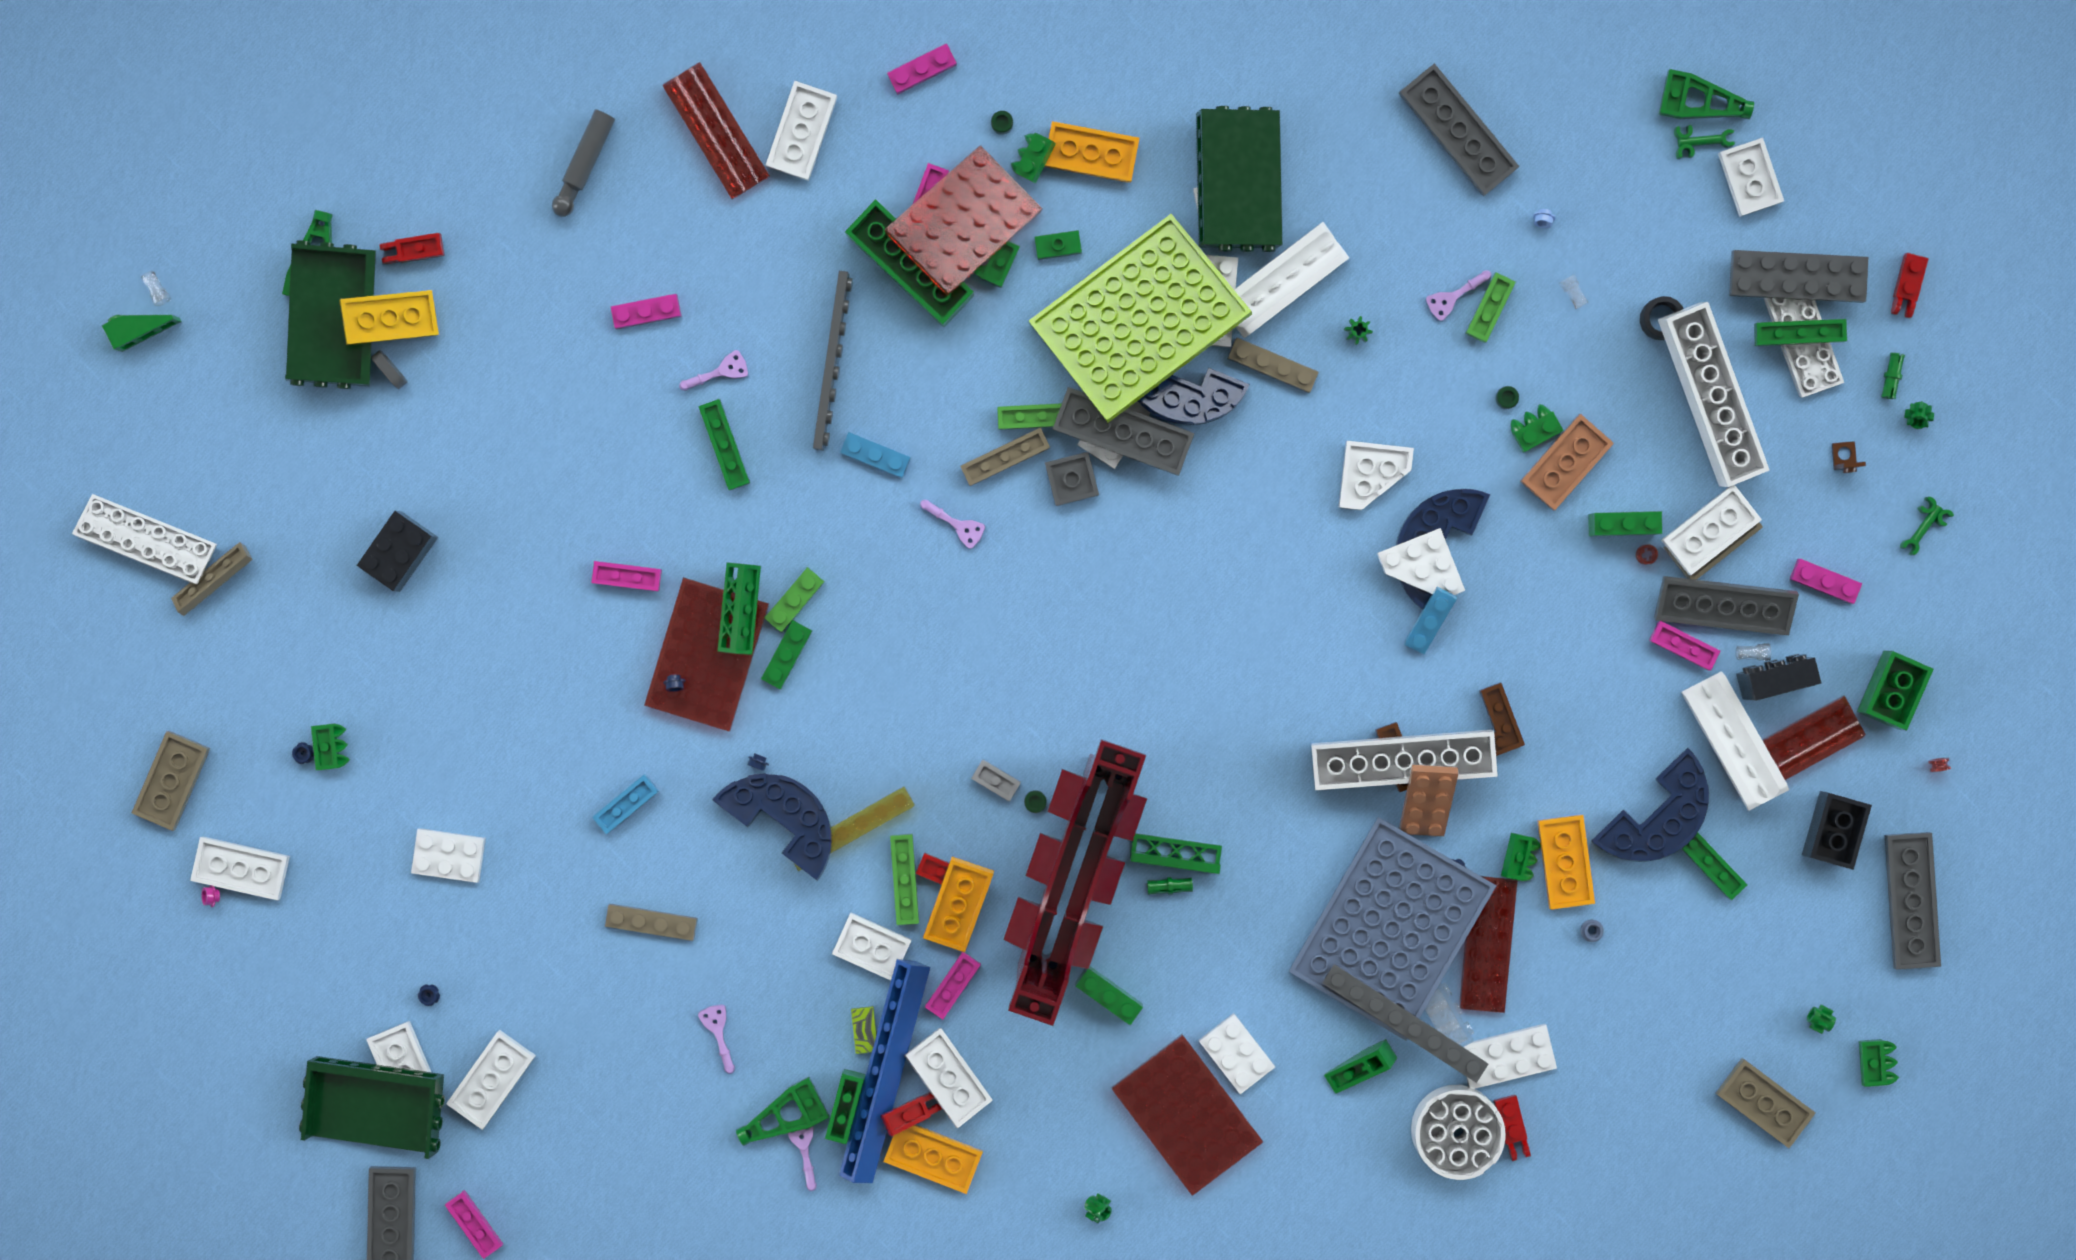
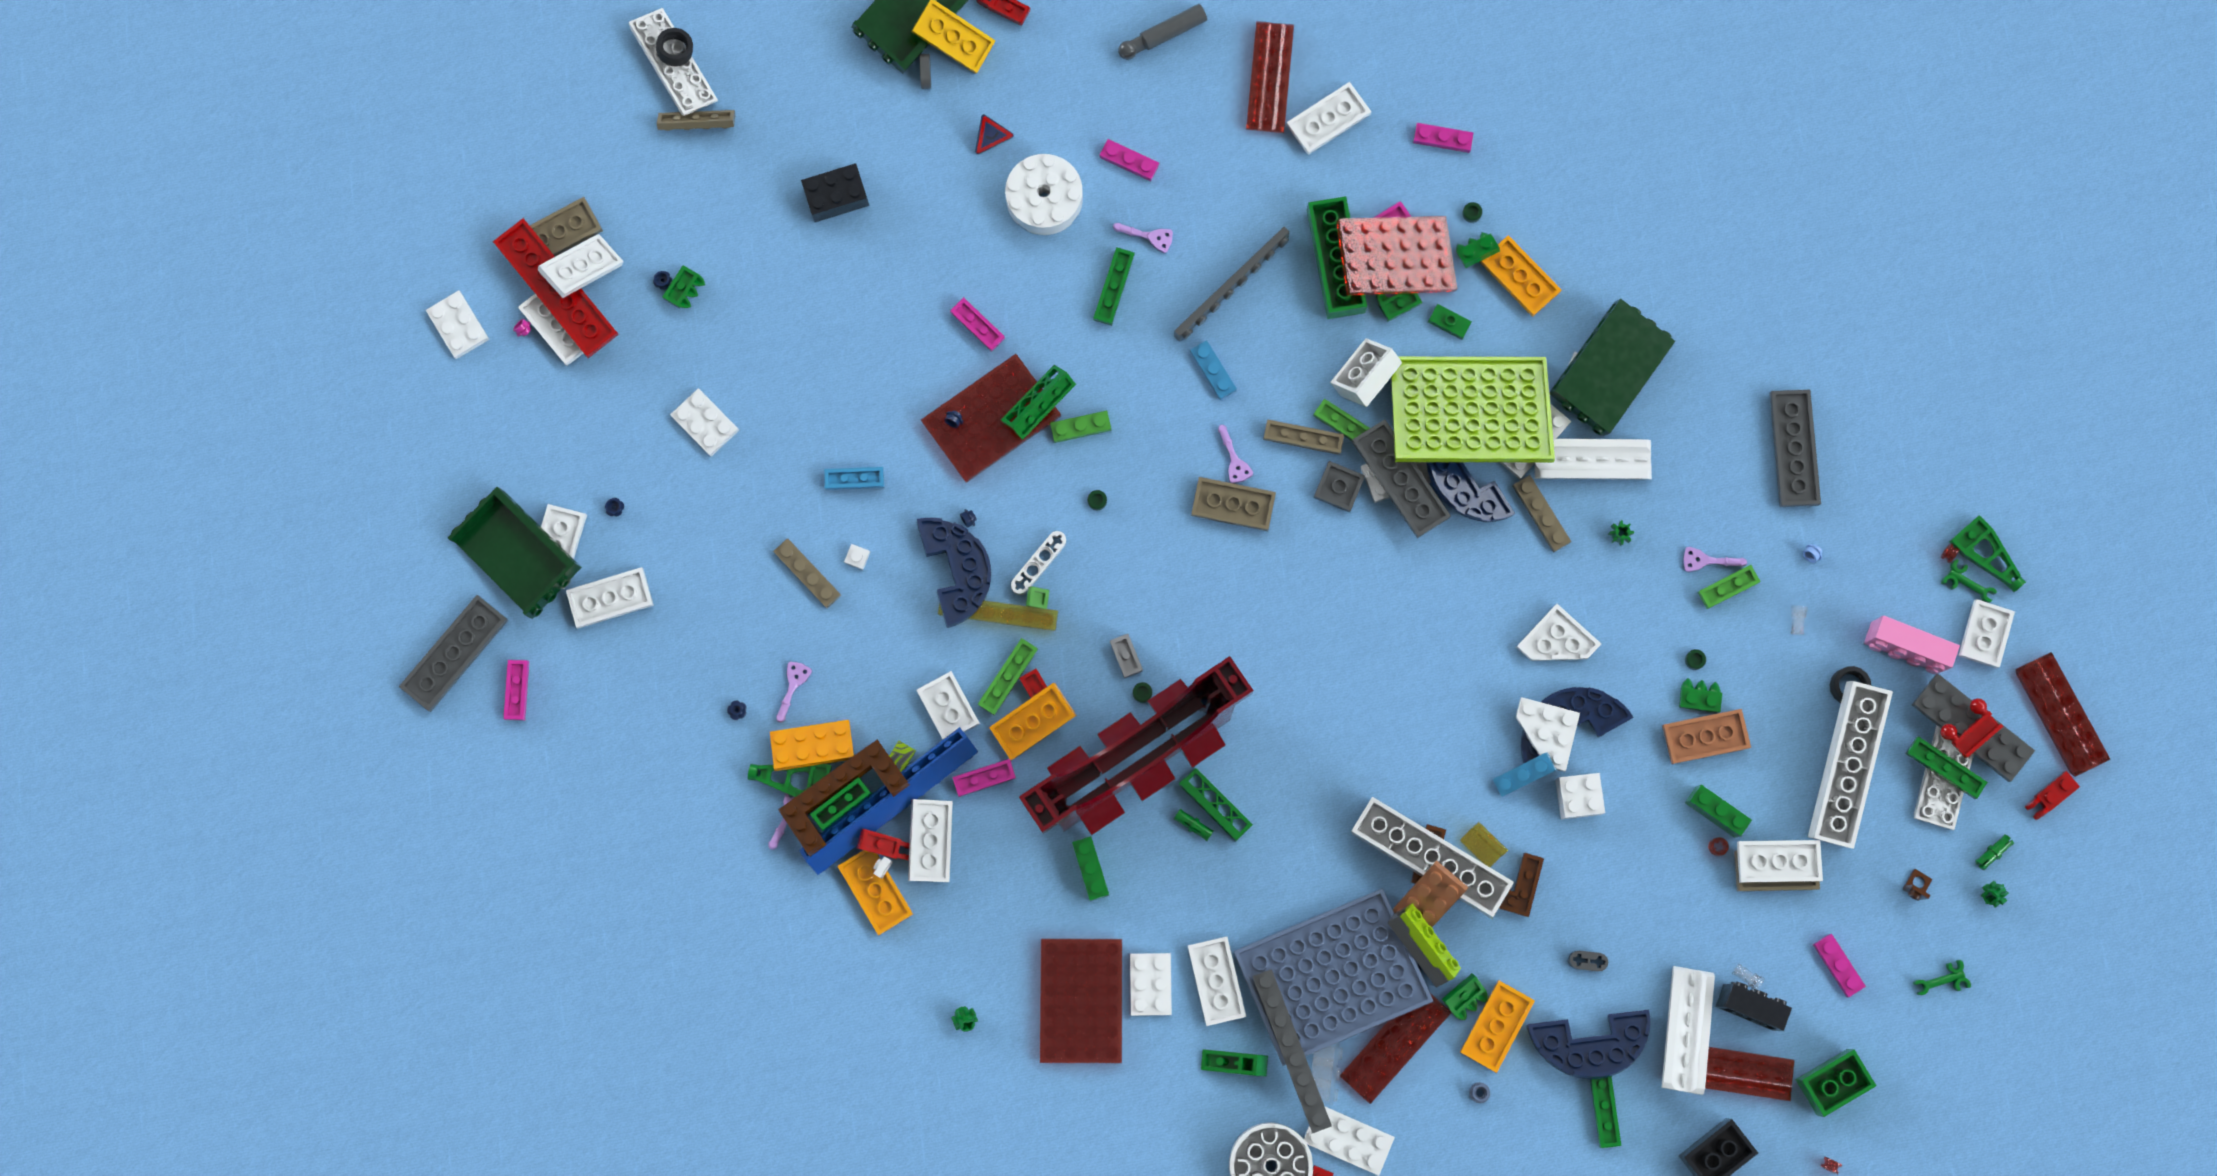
camera: 40 degrees right, 10 degrees down
green plate [761,620,813,689] -> none
dark pink plate [1649,621,1721,671] -> none
dark grey plate [1654,576,1799,636] -> none
none -> white plate [426,291,490,359]
none -> red plate [493,218,619,358]
none -> white plate [538,234,624,298]
none -> black tyre [656,28,693,67]
none -> dark blue plate [727,700,747,720]
none -> light orange plate [770,720,854,771]
none -> reddish brown plate [778,739,910,856]
none -> white plate [844,544,870,570]
none -> white plate [873,856,893,879]
none -> piece [975,114,1014,154]
none -> white brick [1005,154,1083,235]
none -> white beam [1011,531,1066,595]
none -> bright green plate [1026,586,1050,610]
none -> dark green tile [1087,490,1107,511]
none -> white plate [1188,937,1246,1026]
none -> dark tan plate [1191,477,1276,531]
none -> white brick [1330,338,1402,407]
none -> lime piece [1388,903,1461,988]
none -> clear yellow panel [1460,822,1508,867]
none -> white brick [1555,773,1605,819]
none -> dark grey beam [1568,951,1608,971]
none -> bright pink brick [1864,615,1960,674]
none -> clear red bush [1940,543,1960,563]
none -> red gear [1940,698,2004,758]
none -> clear red plate [2015,652,2111,777]

